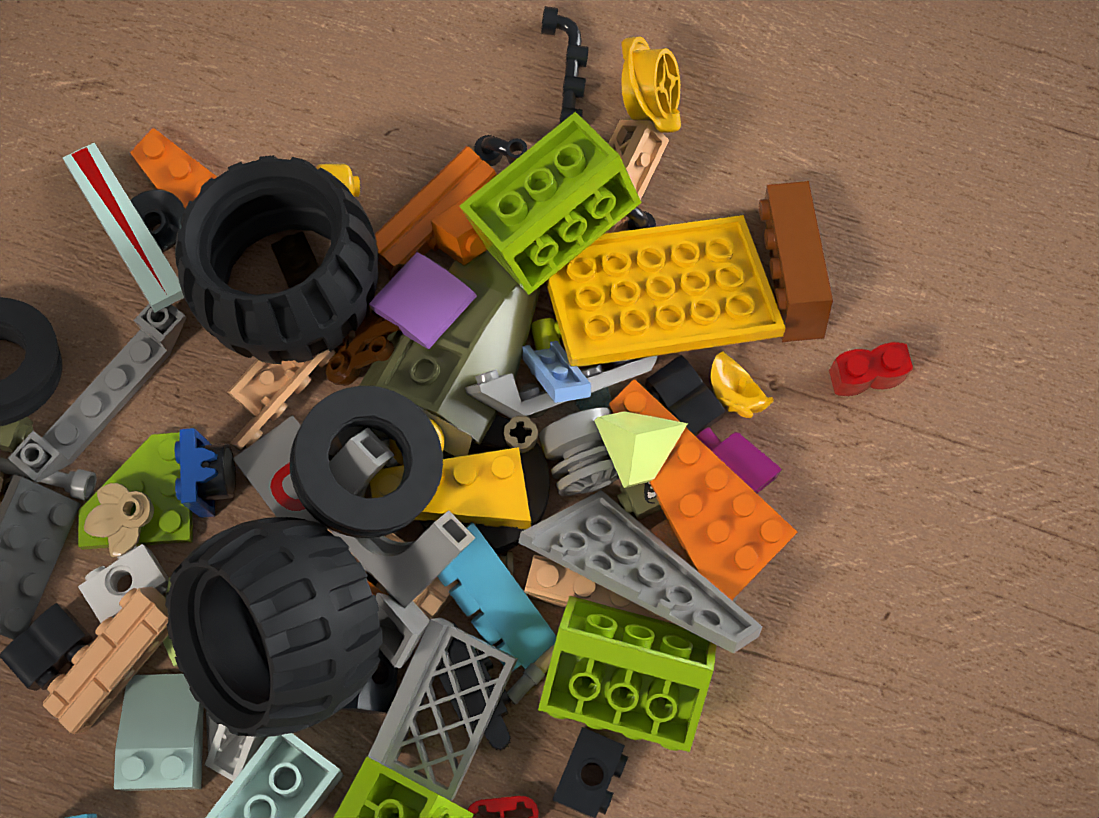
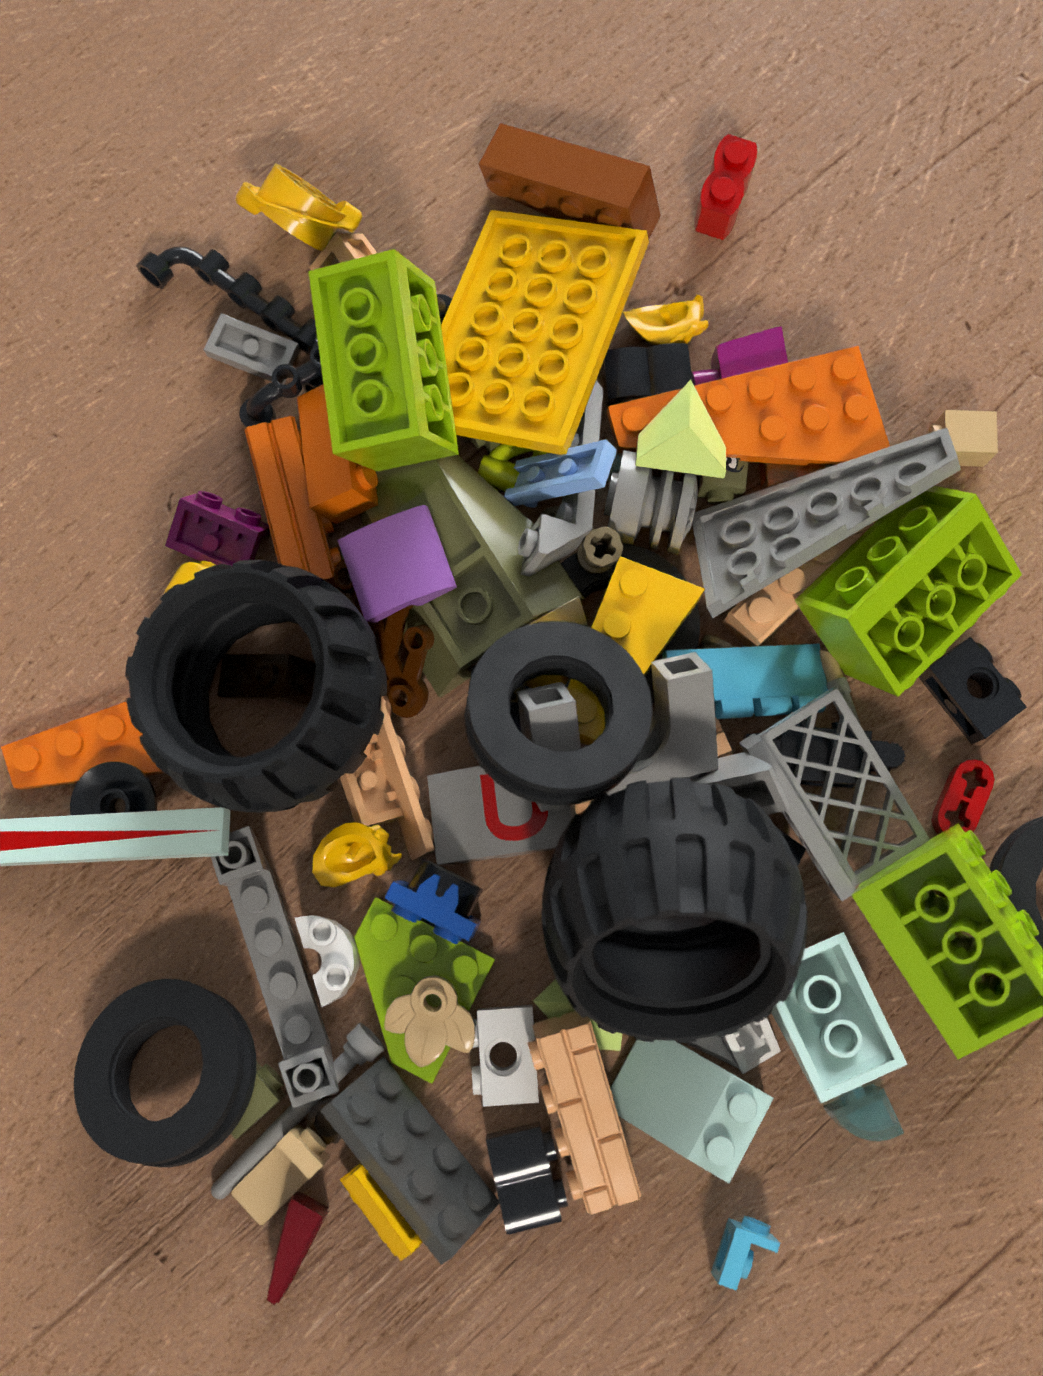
camera: 60 degrees left, 5 degrees up
none -> magenta bracket [165,491,270,566]
none -> light grey plate [204,313,300,385]
none -> white cylinder [295,915,360,1007]
none -> yellow hat [312,822,402,887]
none -> tan brick [928,410,998,467]

